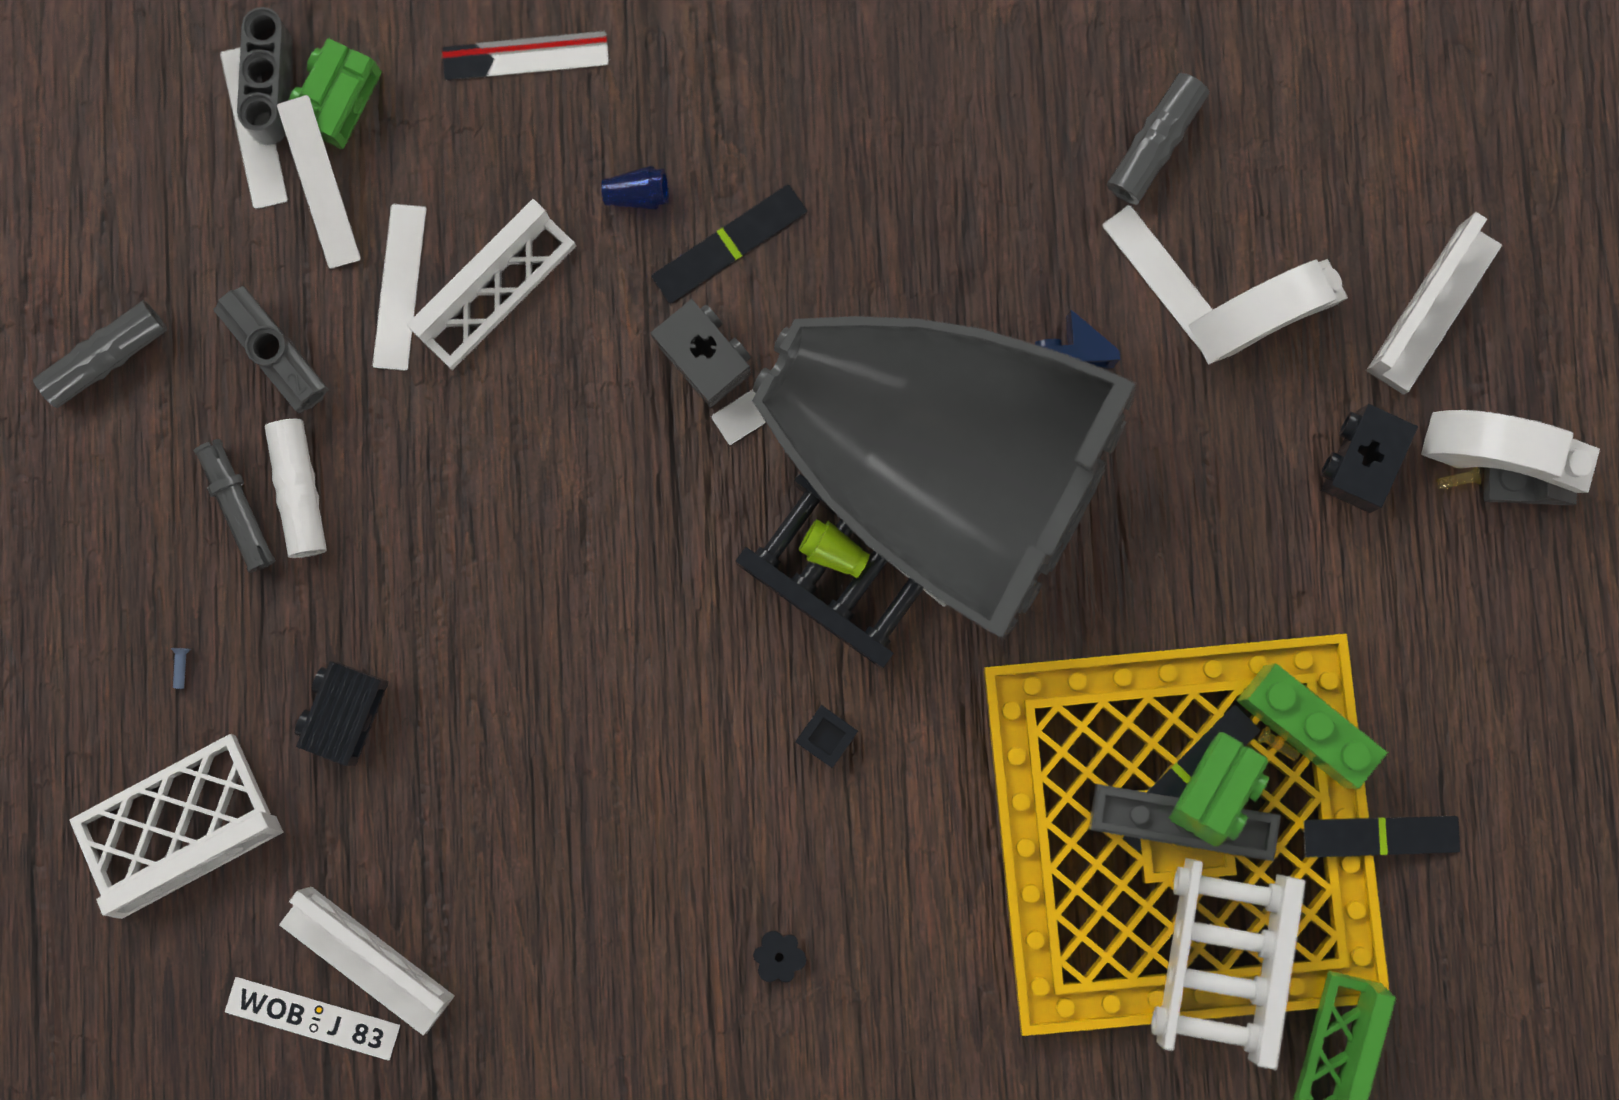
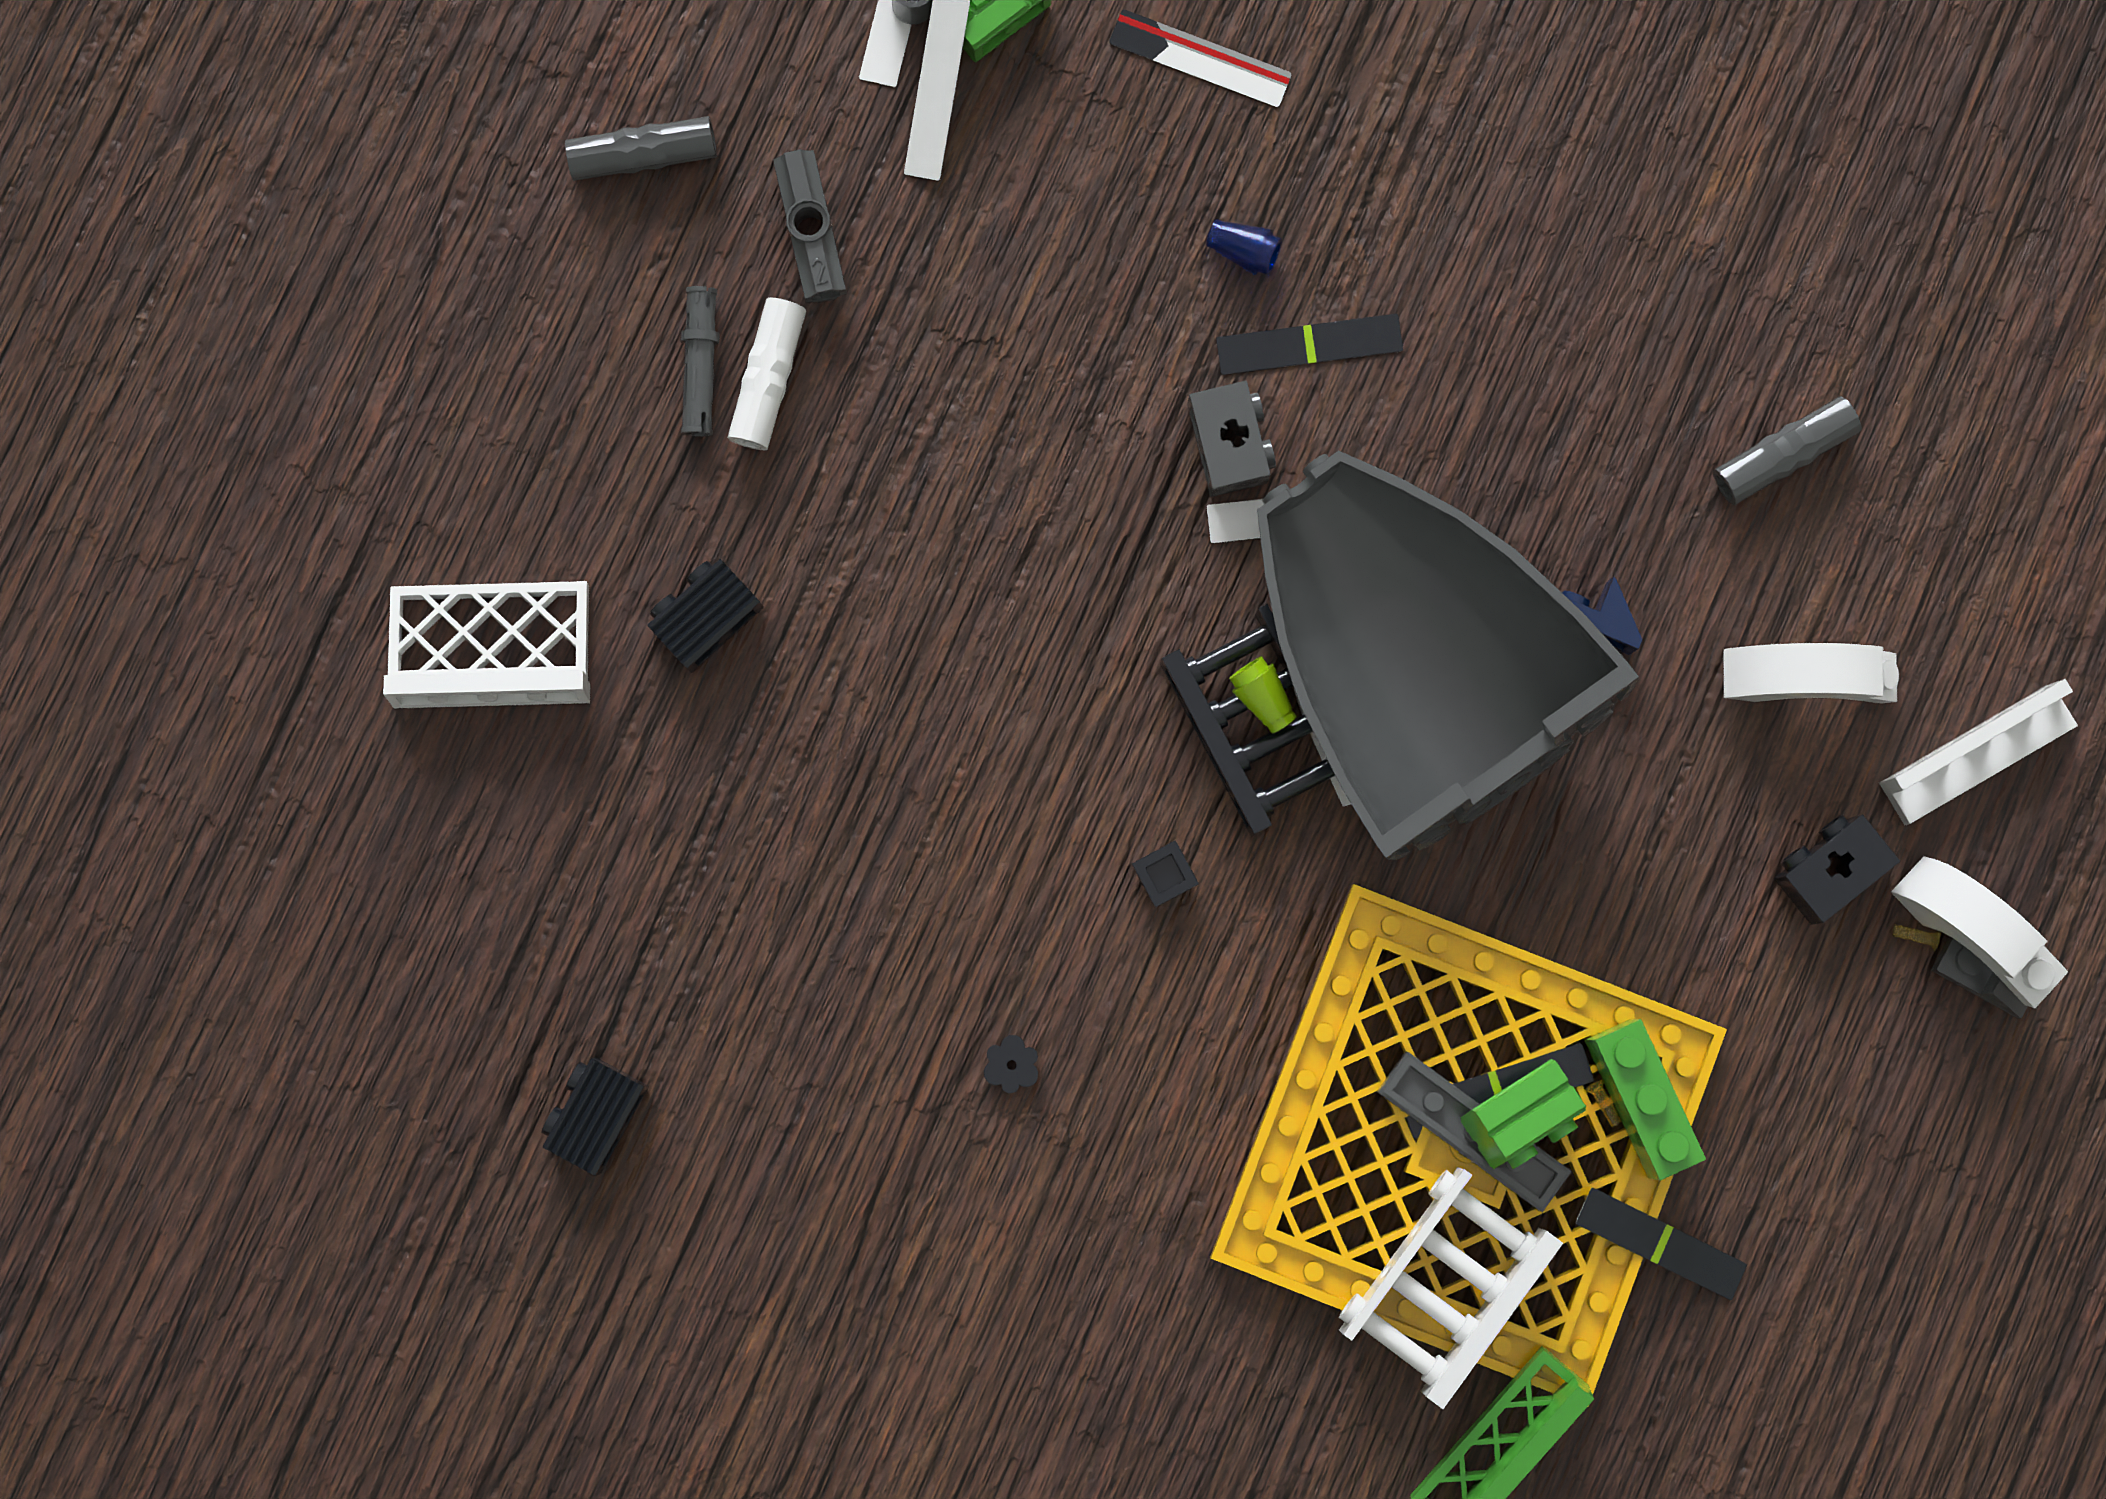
camera: 20 degrees right, 0 degrees up
sand blue piece [171,648,191,689] -> none
white sticker [225,977,400,1061] -> none
white fence [279,887,454,1036] -> none
white sticker [373,204,426,370] -> none
white fence [406,199,576,370] -> none
white sticker [1103,205,1213,352] -> none

